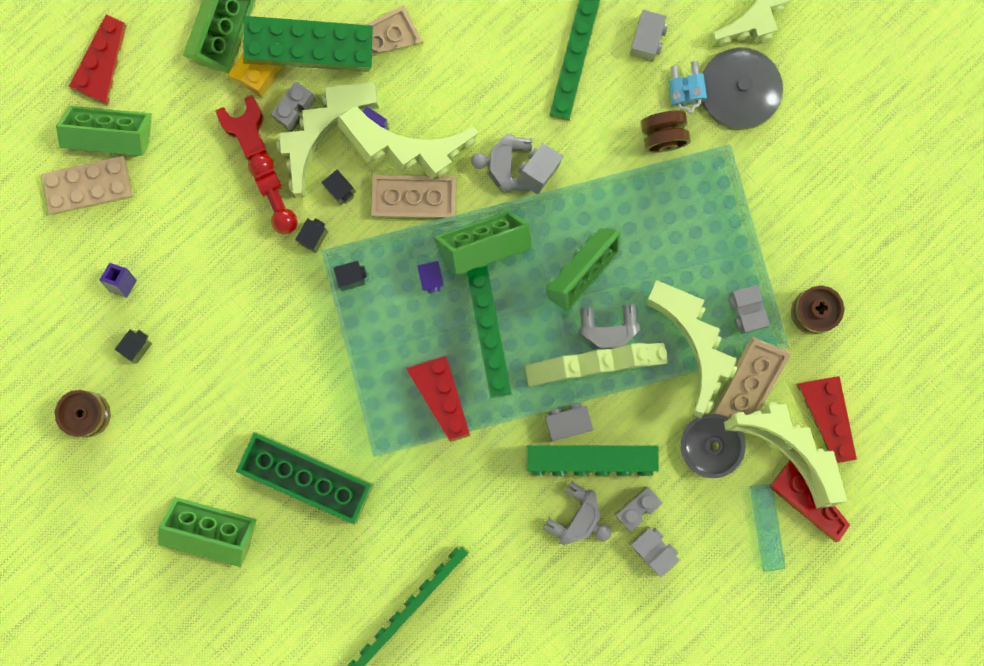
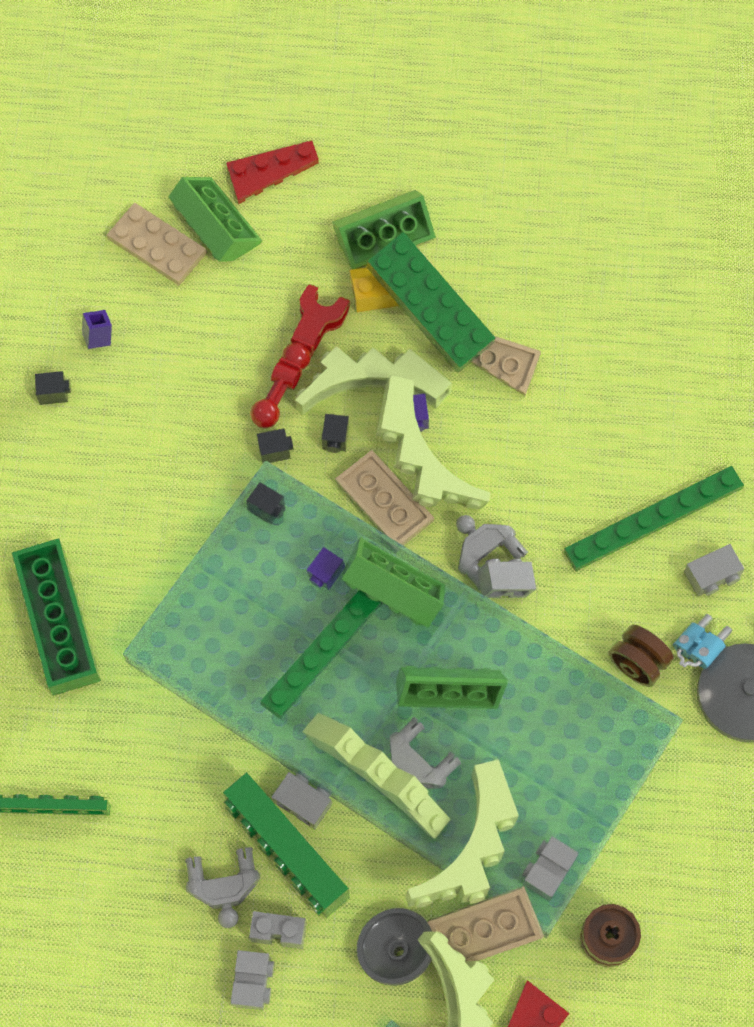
camera: 50 degrees right, 15 degrees down
light grey brick [271,81,316,132] -> none
red wing [406,356,471,442] -> none

